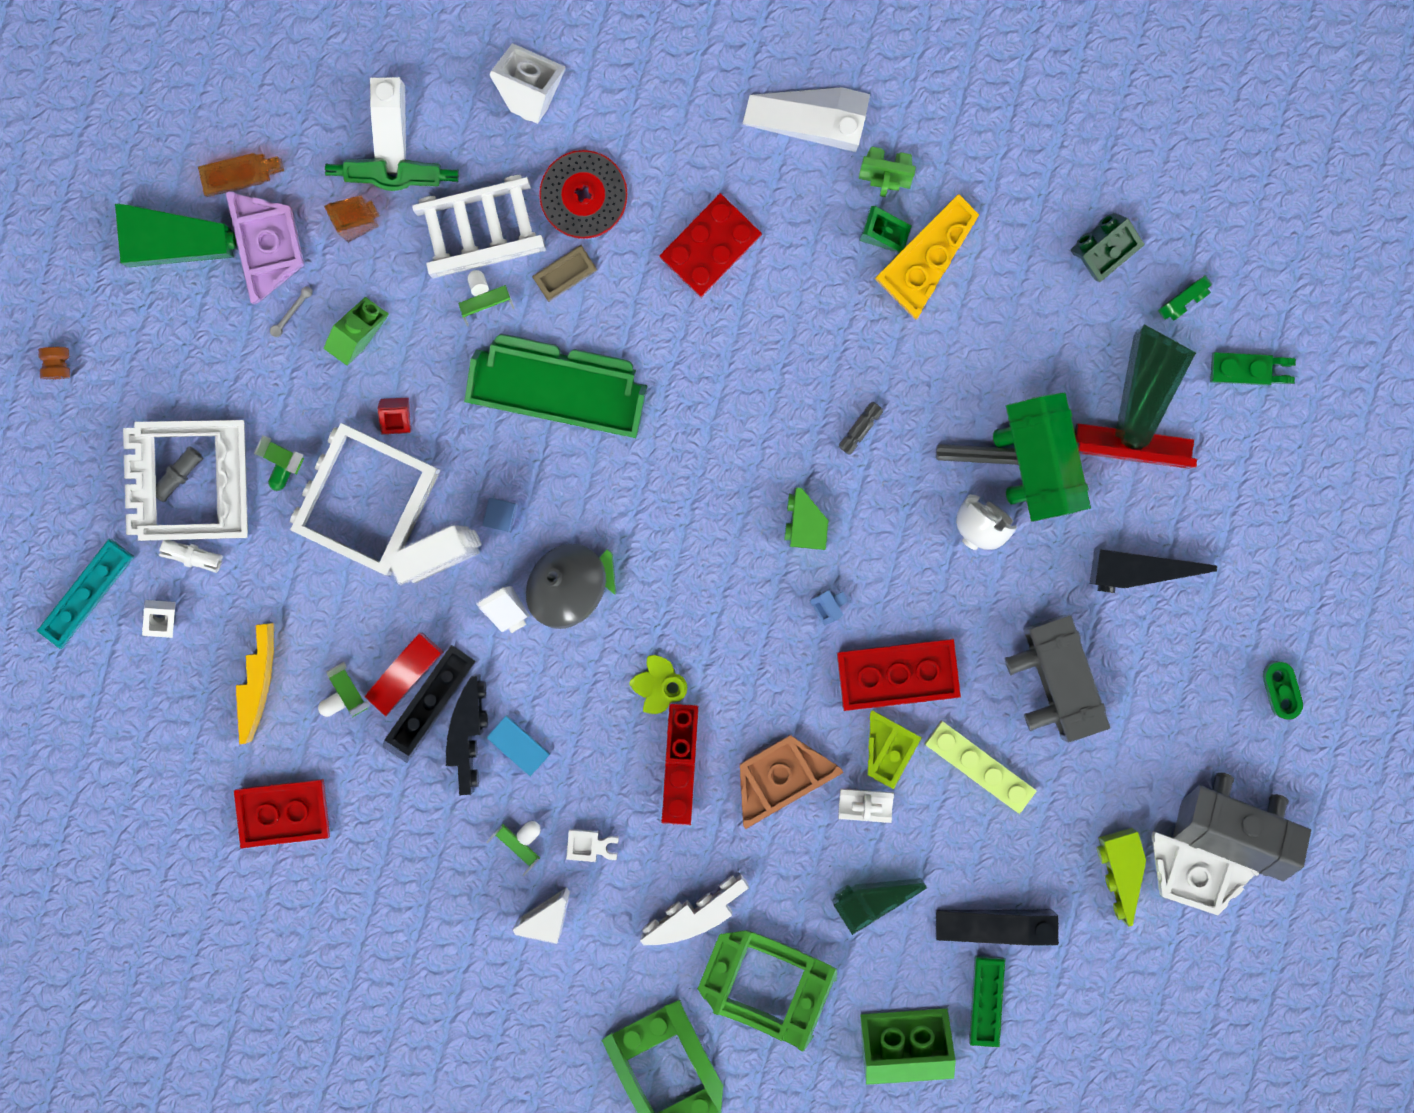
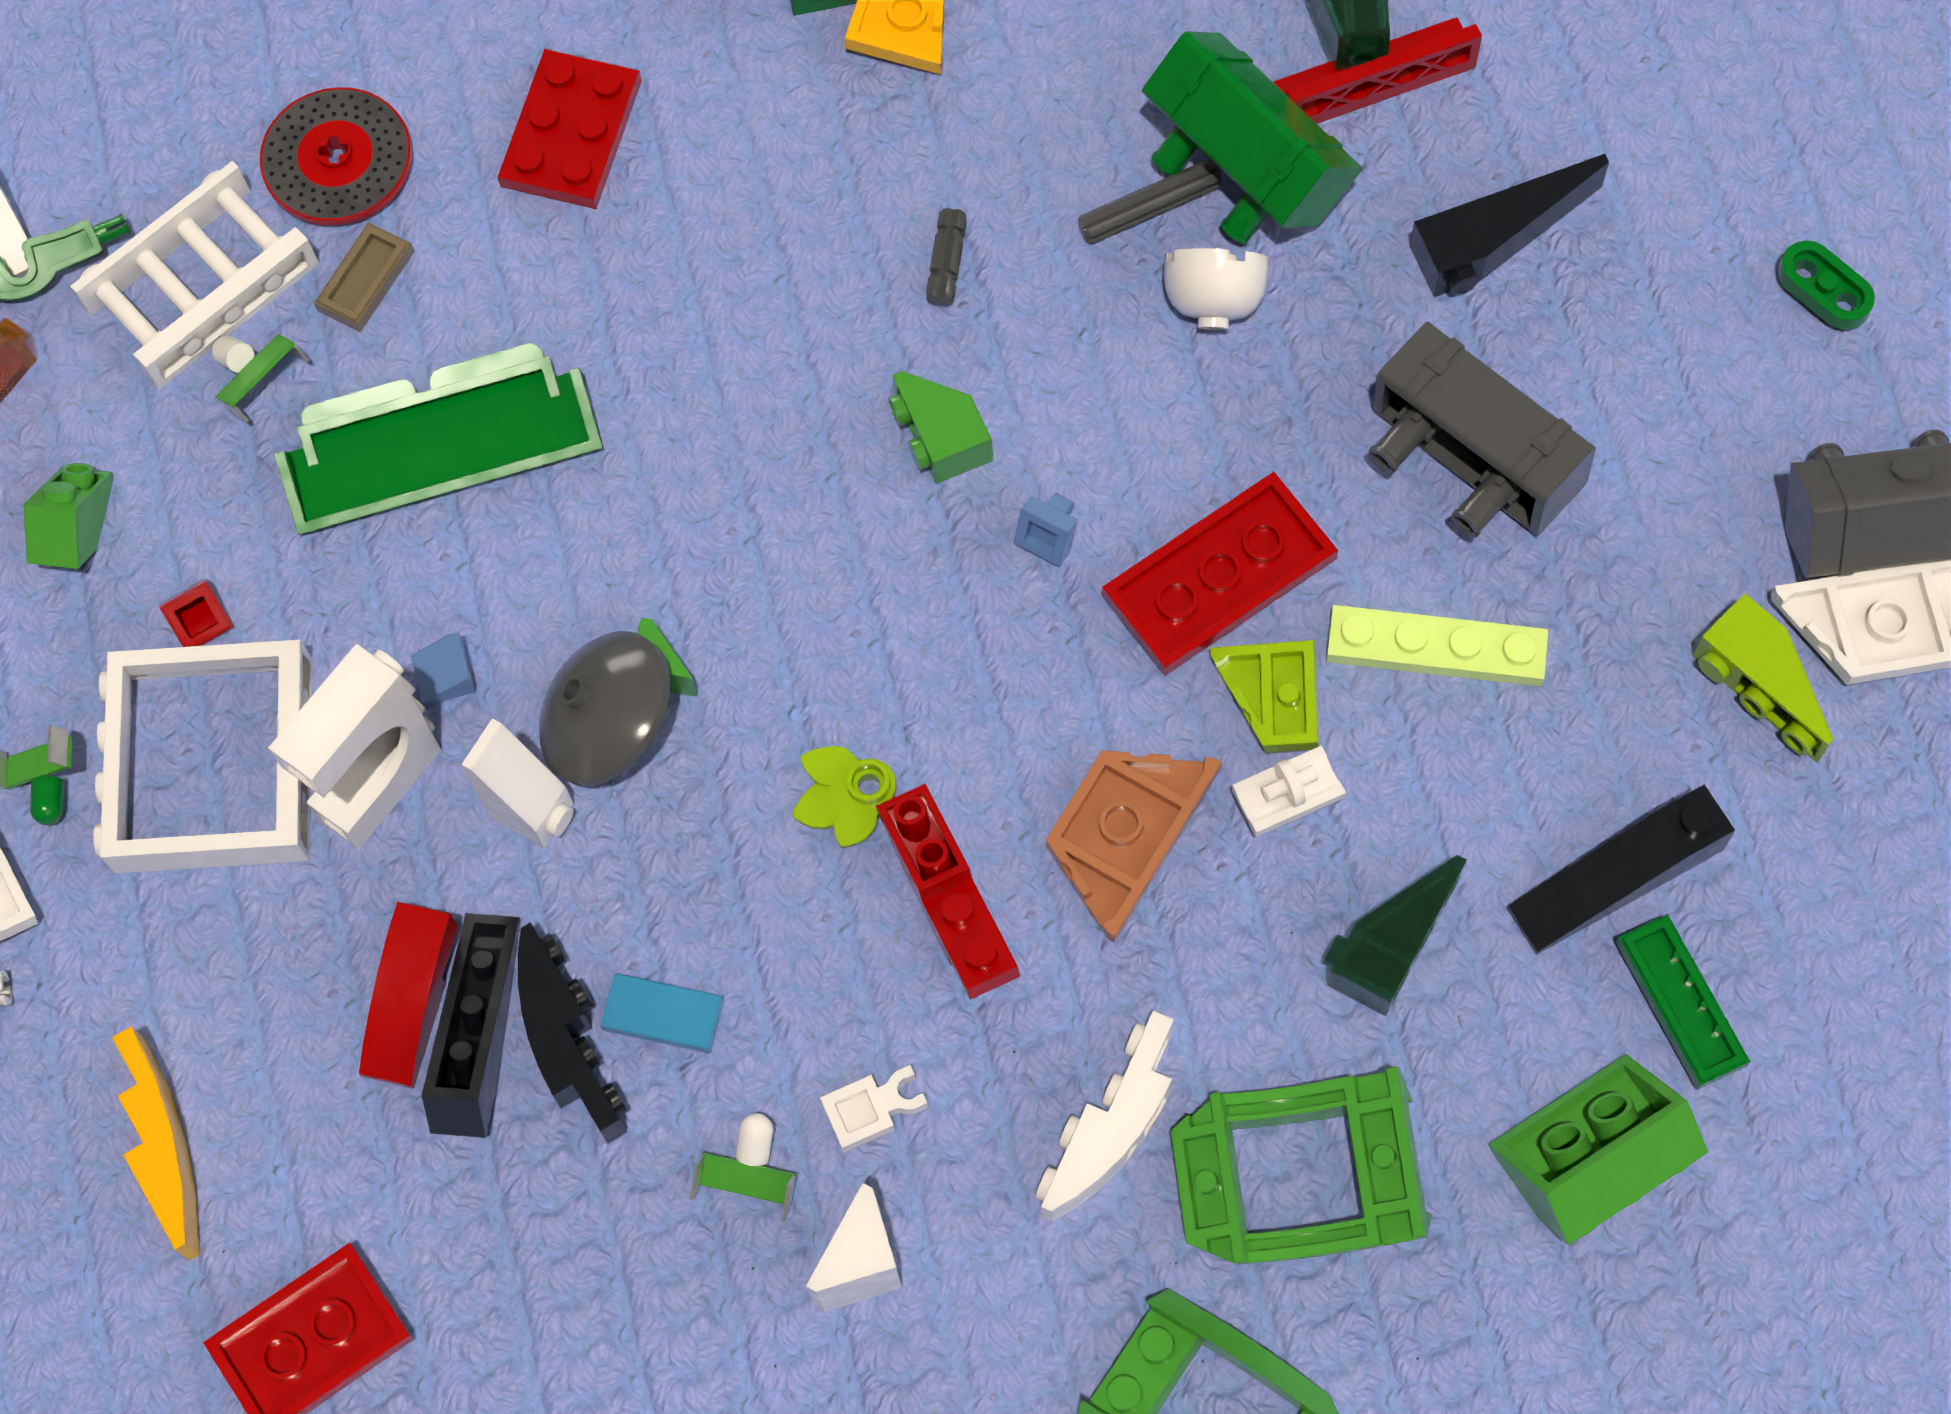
camera: 25 degrees left, 20 degrees down
piece [318,662,370,718] -> none
white slope [490,43,566,124] -> none

